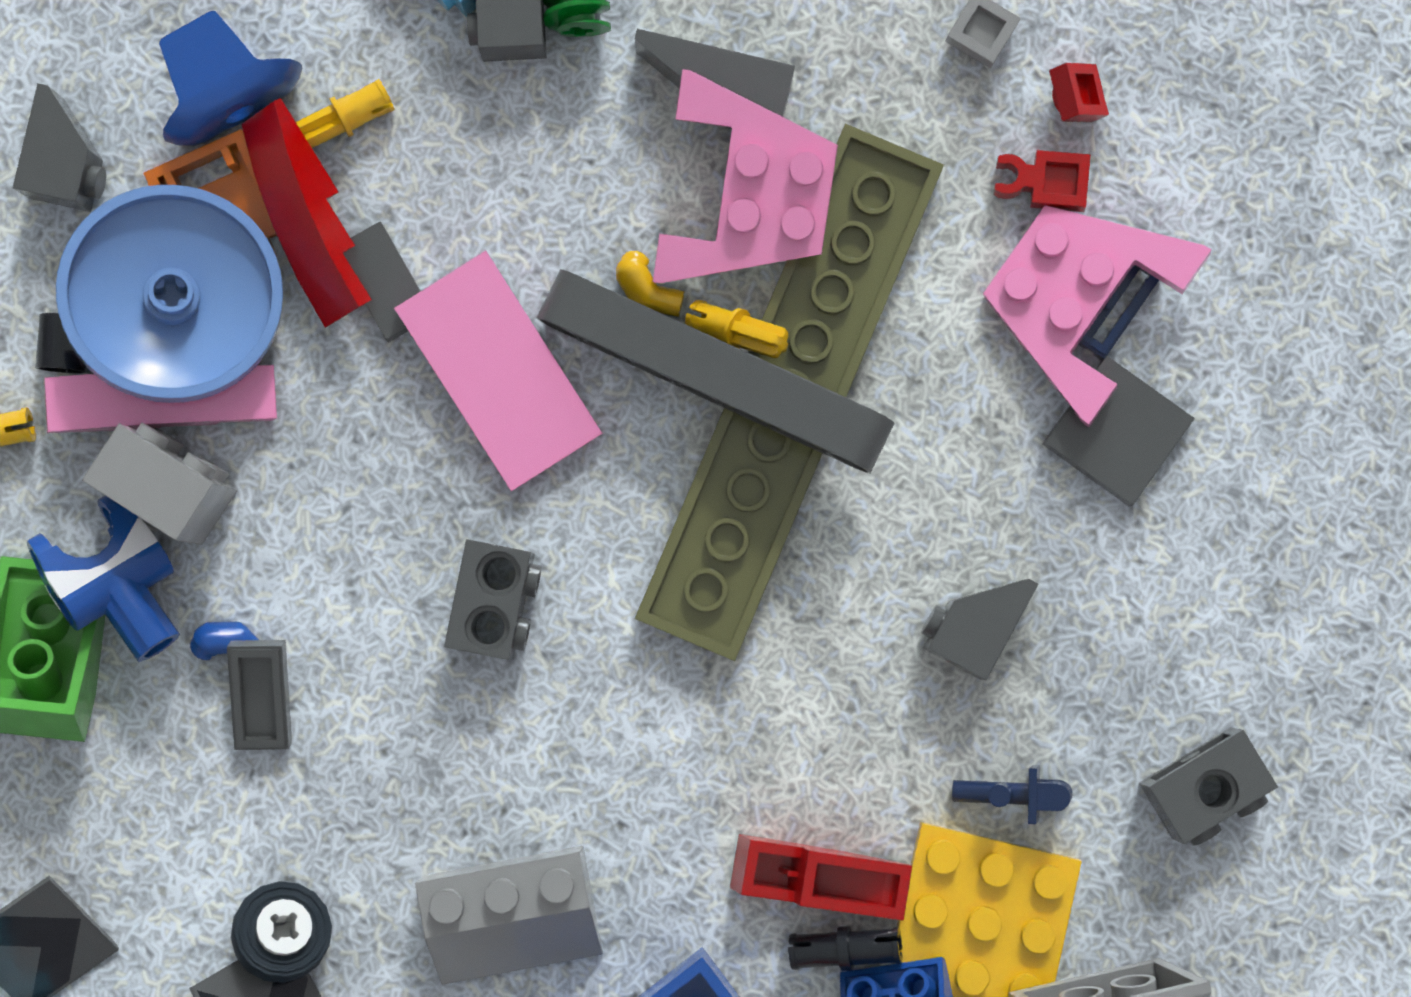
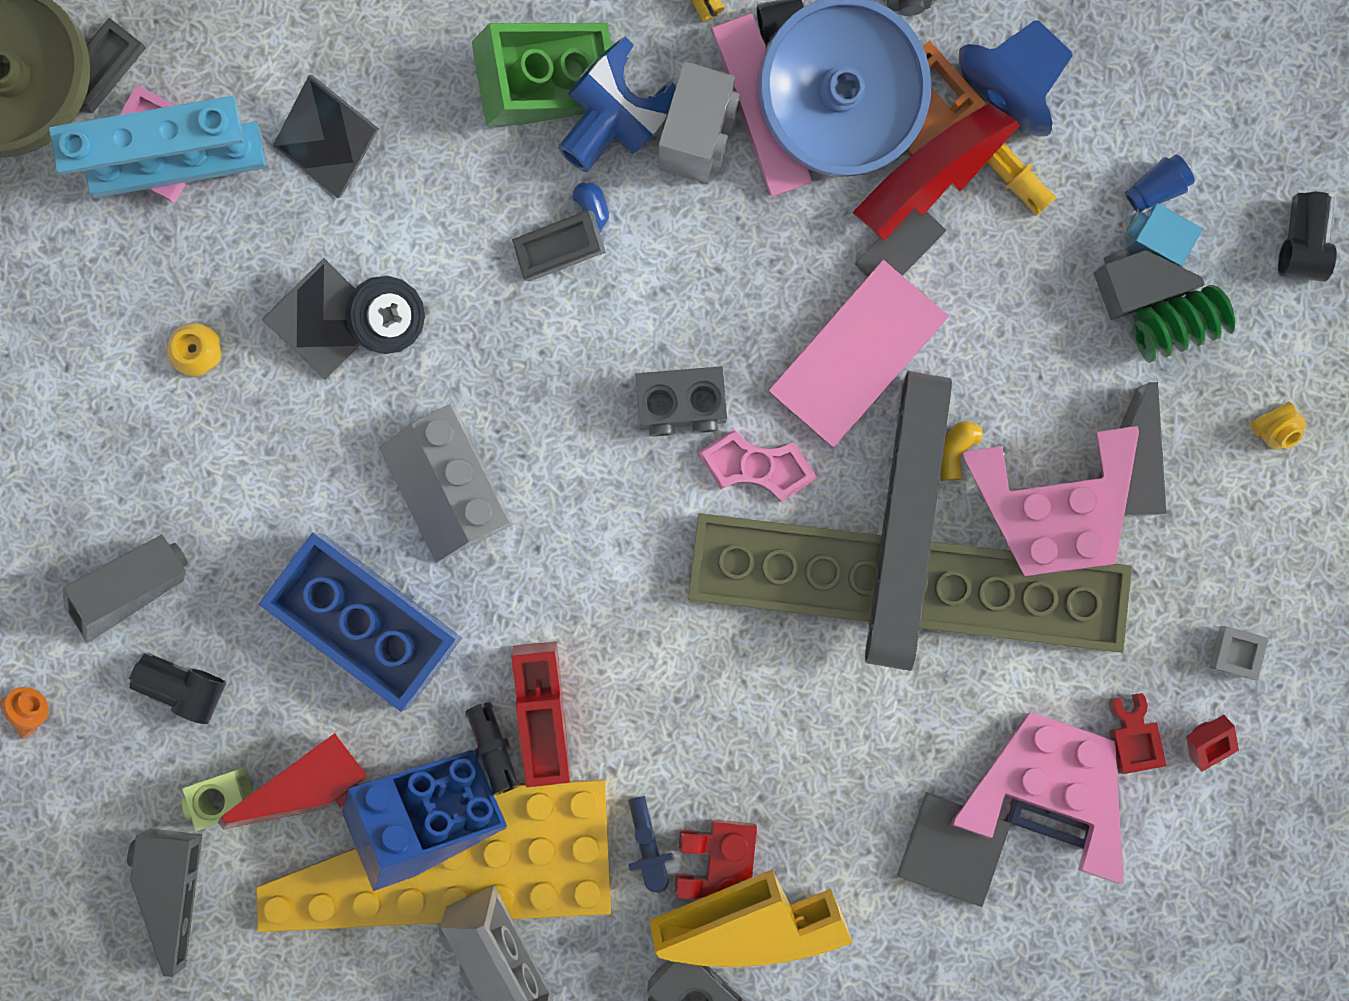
camera: 70 degrees right, 0 degrees up
yellow axle [685,299,789,359] -> none
dark grey slope [921,579,1039,681] -> none
none -> yellow slope [649,869,853,967]
none -> red plate [674,819,757,899]
none -> bright pink tile [698,430,817,502]

